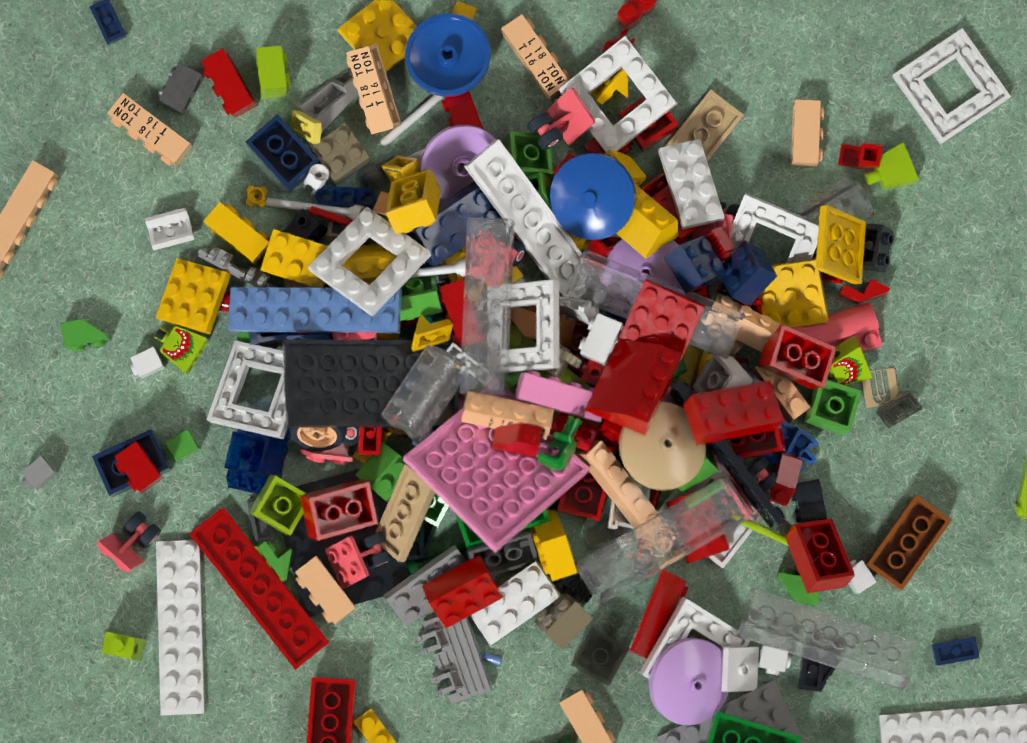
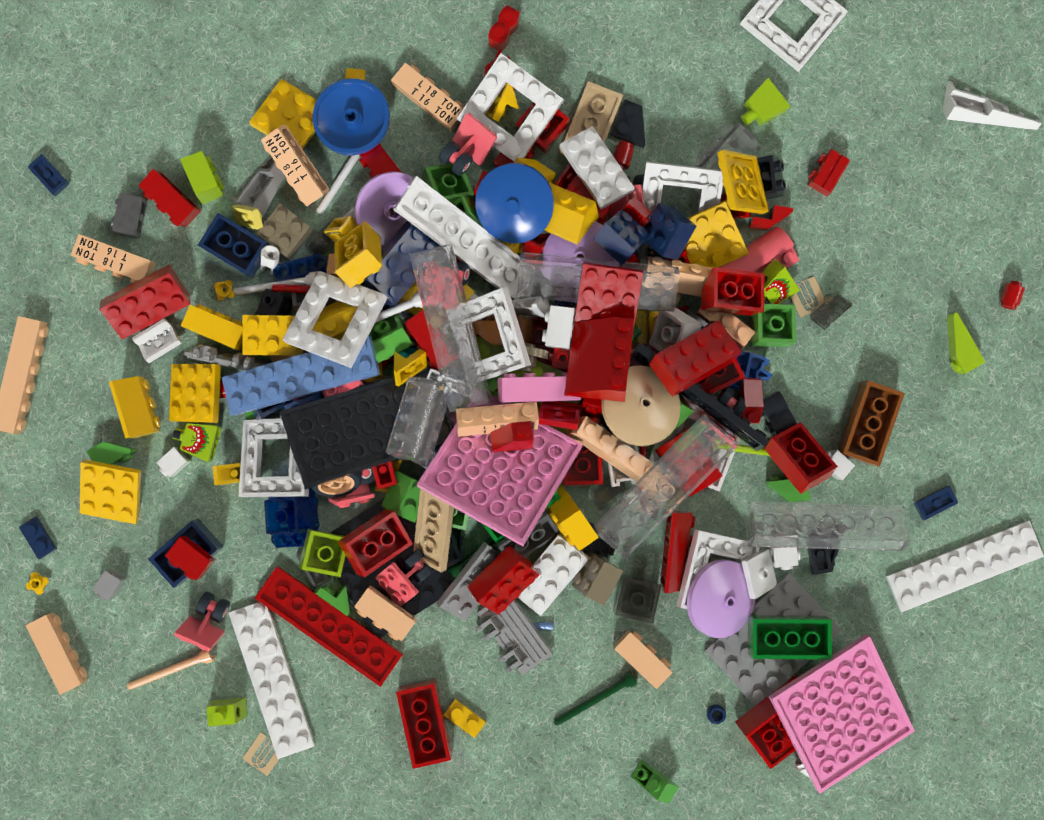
camera: 20 degrees left, 5 degrees up
bright green brick [165,429,201,462] -> none
green piece [538,416,582,471] -> none
light nougat brick [791,99,824,167] -> none
red slope [838,143,883,169] -> none
none -> yellow plate [80,459,141,524]
none -> red brick [99,264,191,340]
none -> yellow slope [109,376,161,438]
none -> light nougat piece [127,649,216,690]
none -> yellow slope [212,463,241,485]
none -> piece [242,731,280,777]
none -> black wing [610,99,645,149]
none -> red brick [613,141,634,171]
none -> red brick [808,149,850,196]

